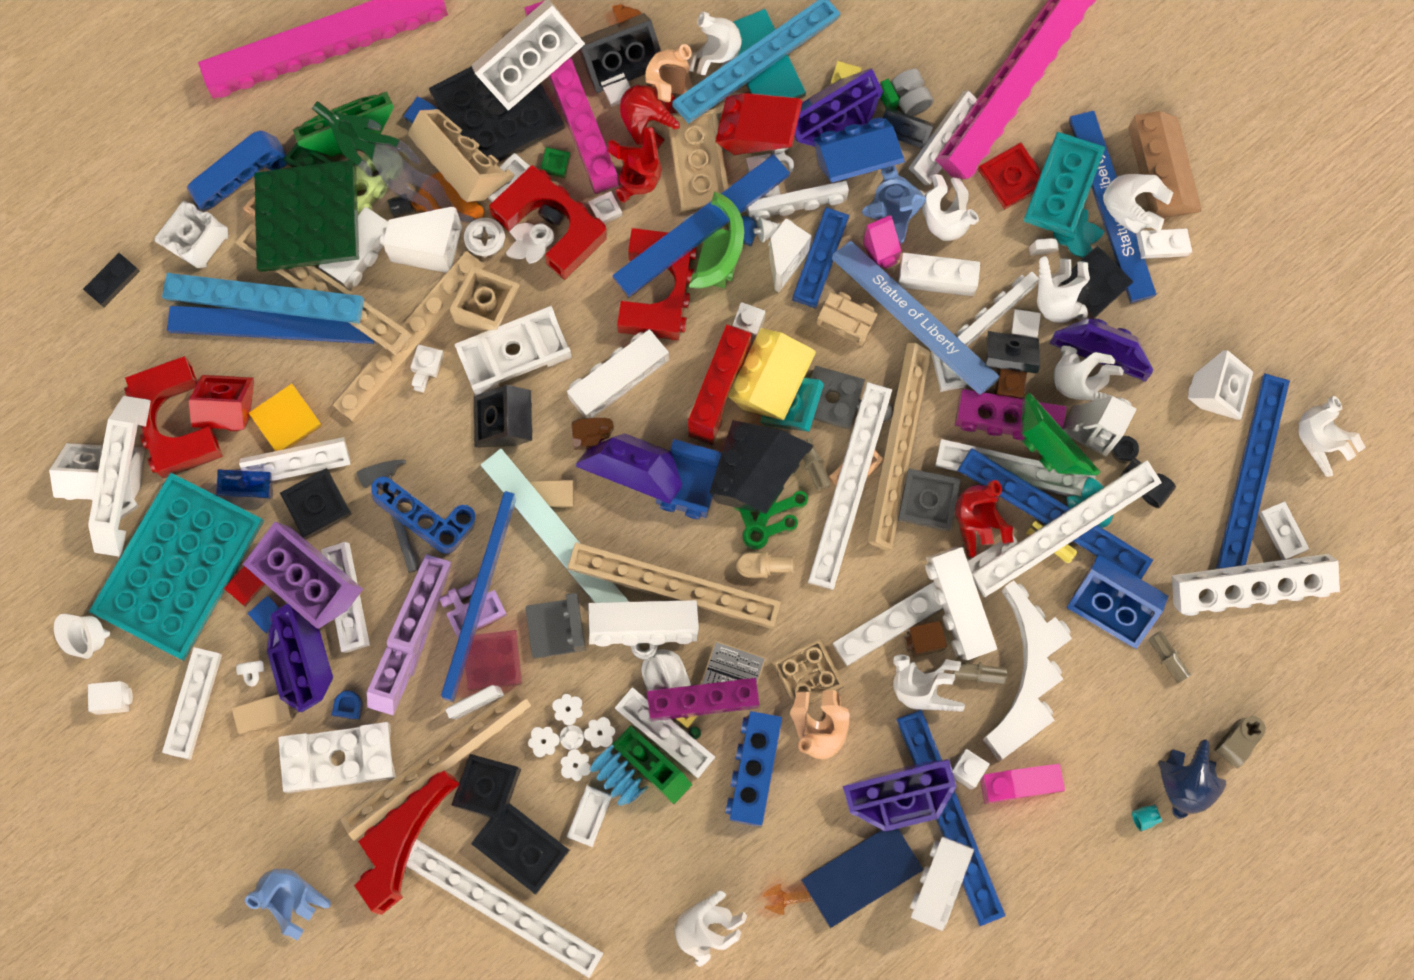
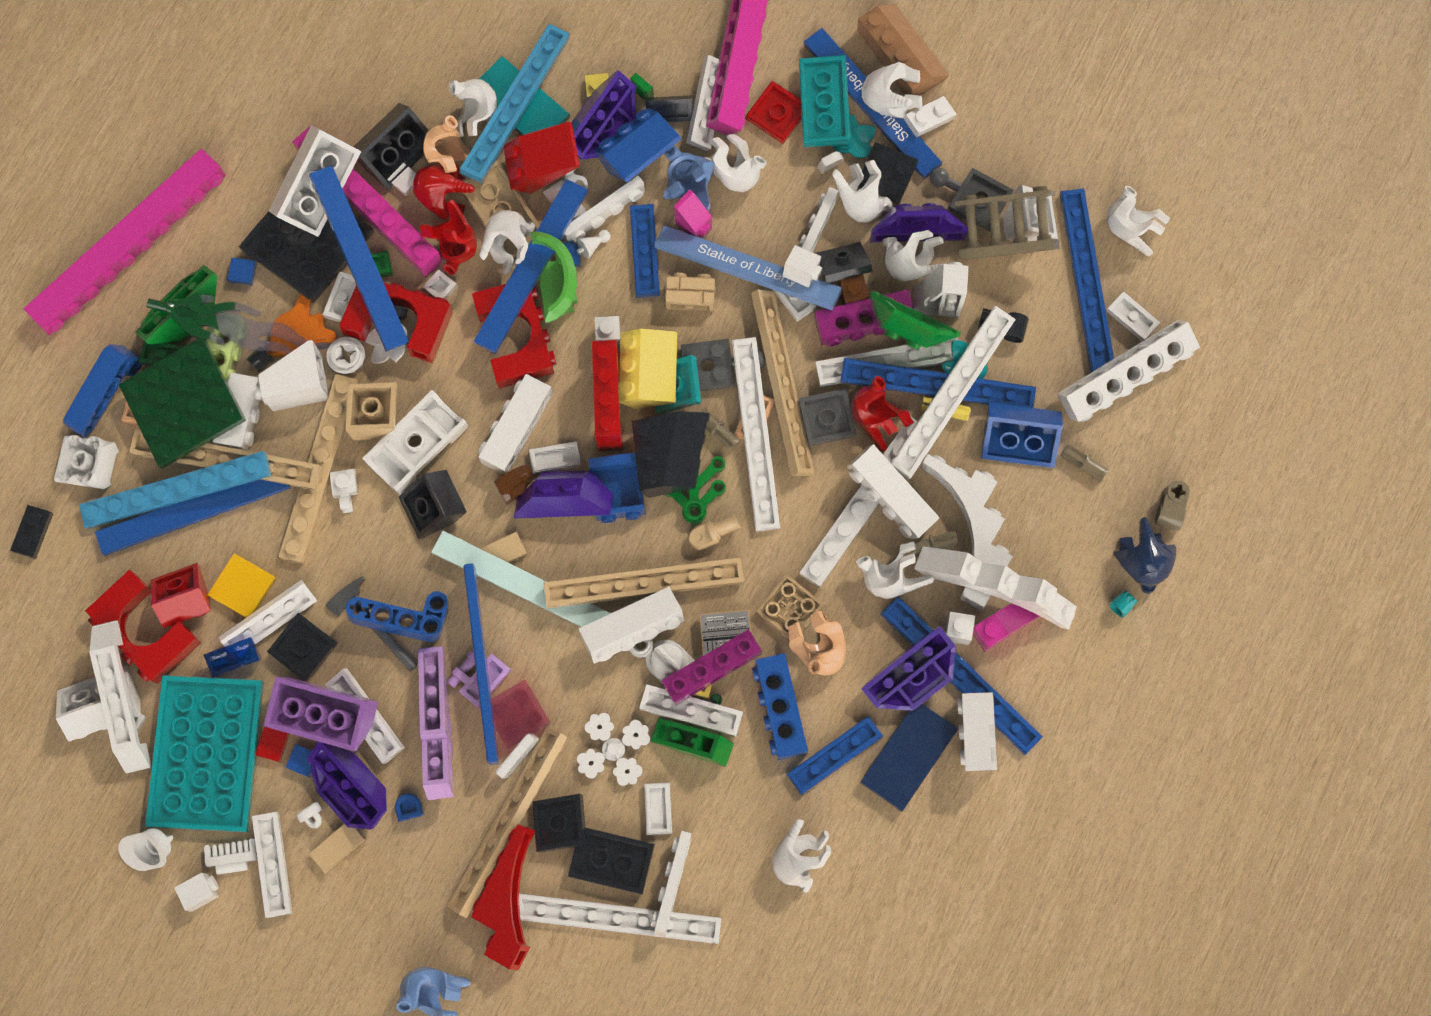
camera: 20 degrees left, 0 degrees up
white piece [278,722,396,793] -> none
tan wedge [407,109,515,202] -> none
dark grey bracket [525,593,586,659] -> none
dark azure piece [589,745,649,806] -> none
clear orange tile [612,4,642,23] -> none
clear orange bar [763,884,813,915] -> none
white slope [768,219,811,293] -> none
light grey wheel [891,69,934,116] -> none
white brick [898,253,980,297] -> none
reddish brown brick [904,621,947,658] -> none
white tile [1011,309,1041,338] -> none
black tile [1111,436,1139,463] -> none
none -> white piece [204,838,257,875]
none -> blue tile [309,166,409,352]
none -> white piece [479,210,535,275]
none -> white tile [529,441,581,475]
none -> white plate [651,831,692,937]
none -> white brick [782,245,822,288]
none -> blue tile [787,716,883,795]
none -> white arch [914,546,1077,629]
none -> dark grey plate [930,168,1014,232]
none -> dark tan fence [955,186,1060,260]

